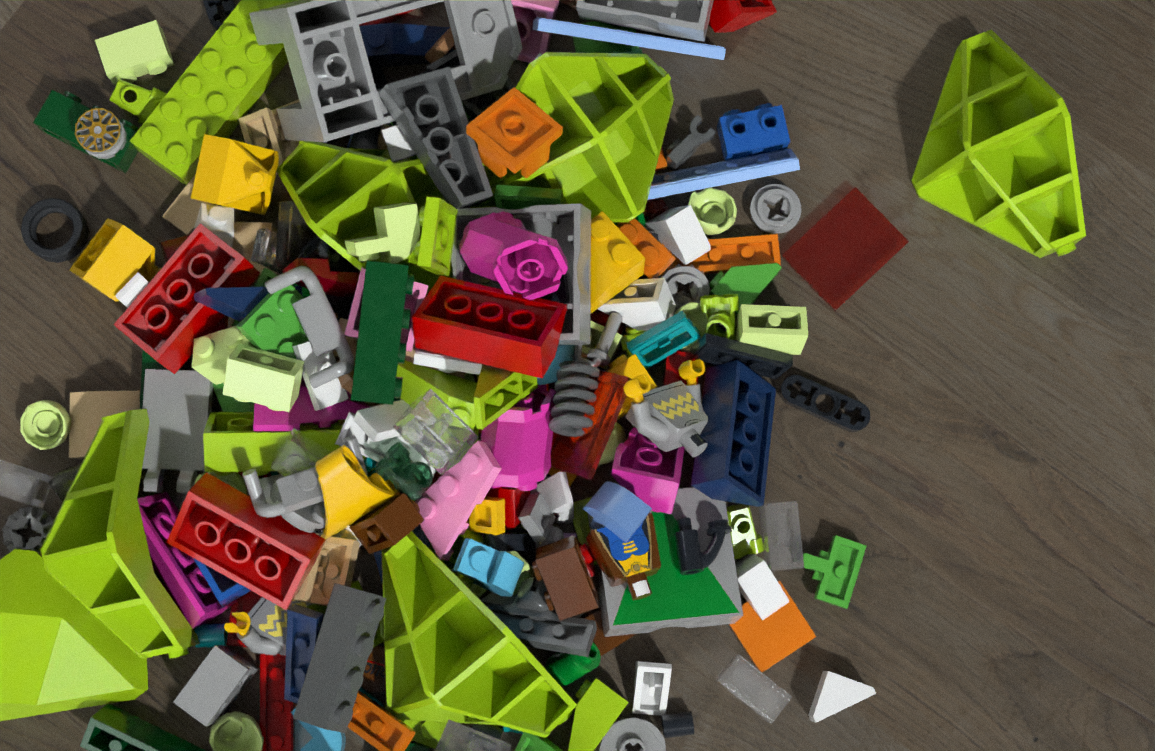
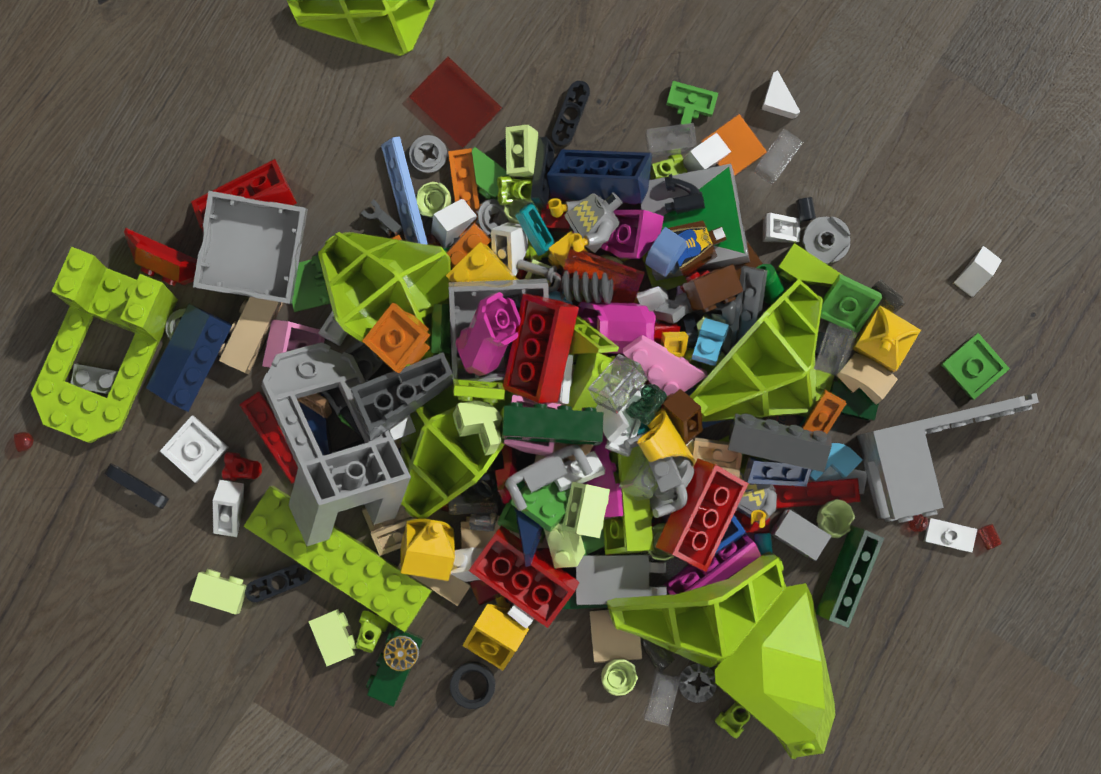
camera: 85 degrees left, 5 degrees up
light blue tile [532,17,726,60] -> none
blue brick [716,103,790,161] -> none

